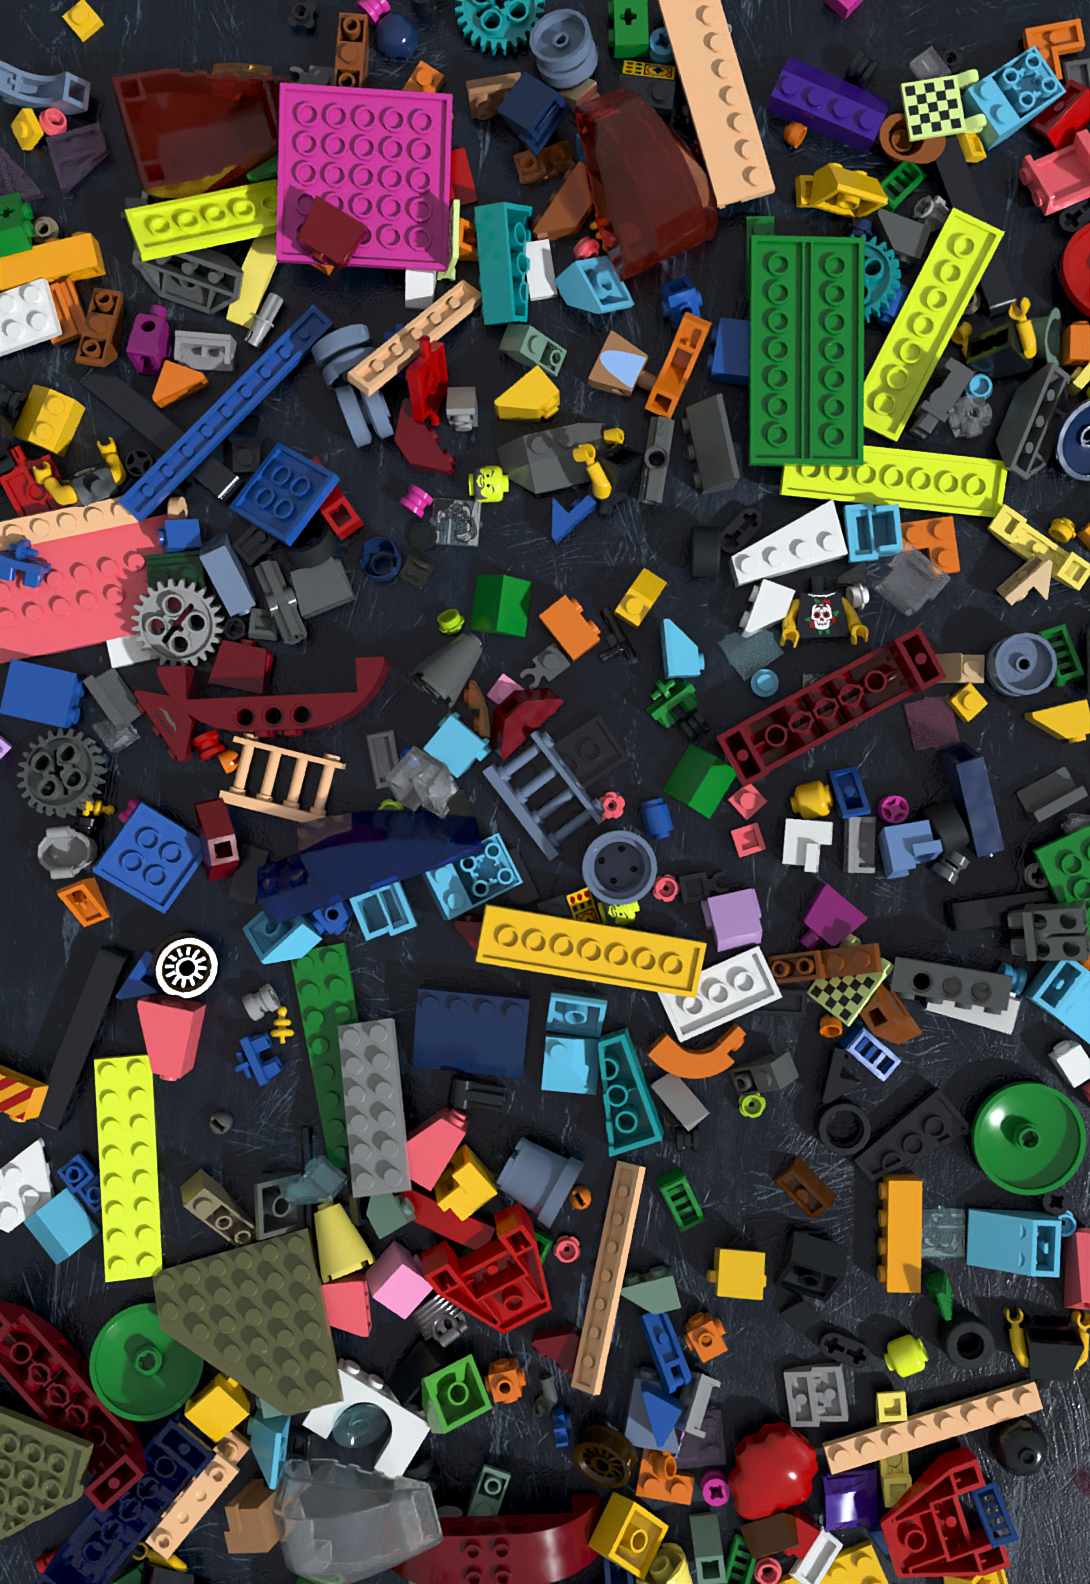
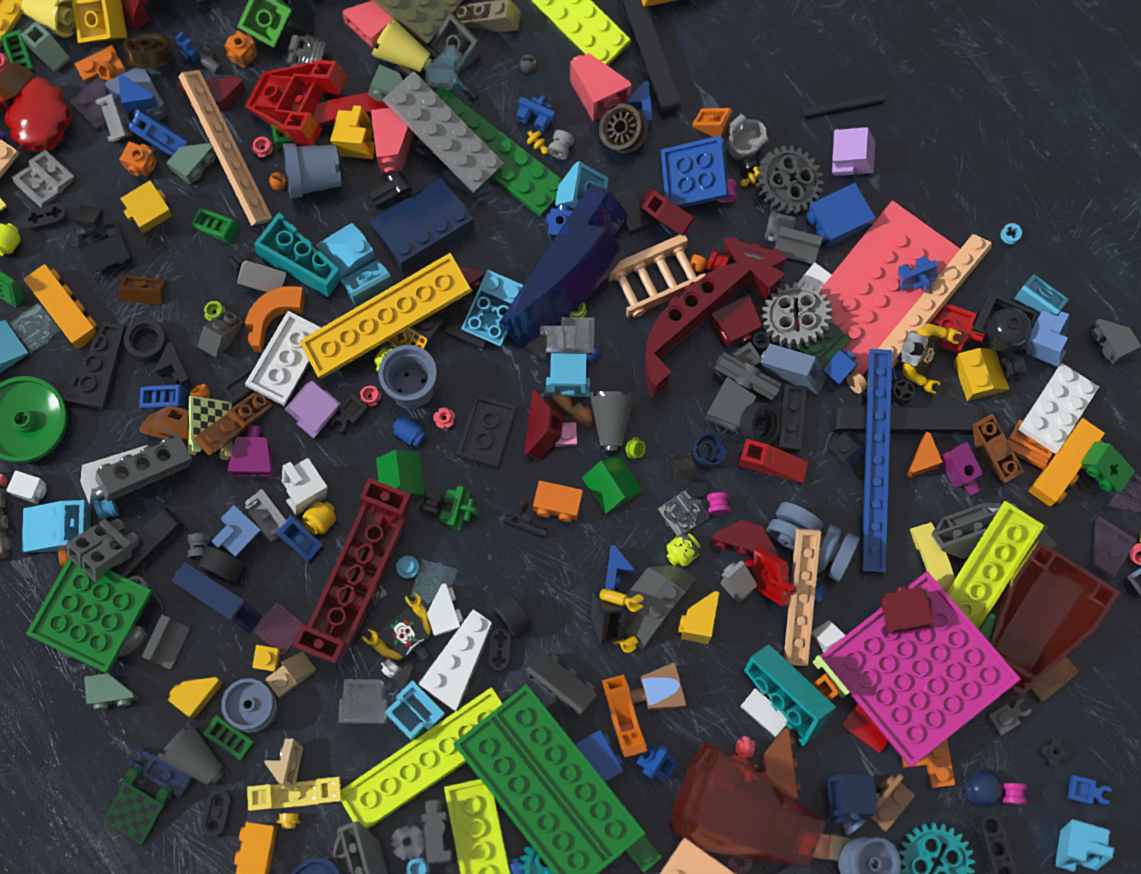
camera: 145 degrees right, 15 degrees down
dark tan plate [32,217,60,244] -> none
light grey hinge [174,330,237,373] -> none
blue plate [228,442,340,547] -> none
light grey axle [244,292,283,349] -> none
dark orange slope [333,12,369,88] -> none
medium azure plate [349,874,417,941] -> none
bright pink plate [365,1240,433,1319] -> none
dark grey tile [366,730,404,789] -> none
sand blue fence [483,729,606,861] -> none
sand green slope [498,323,567,377] -> none
clear orange slope [513,139,576,184] -> none
dark grey plate [520,643,571,689] -> none
medium azure slope [554,255,635,314] -> none
yellow slope [614,568,667,629] -> none
dark grey piece [637,416,675,505] -> none
medium azure slope [660,619,704,680] -> none
dark pink wheel [701,1469,730,1506] -> none
coral plate [727,784,767,820] -> none
coral plate [730,822,766,858] -> none
dark pink wheel [877,795,909,823] -> none
orange plate [899,516,960,576] -> none

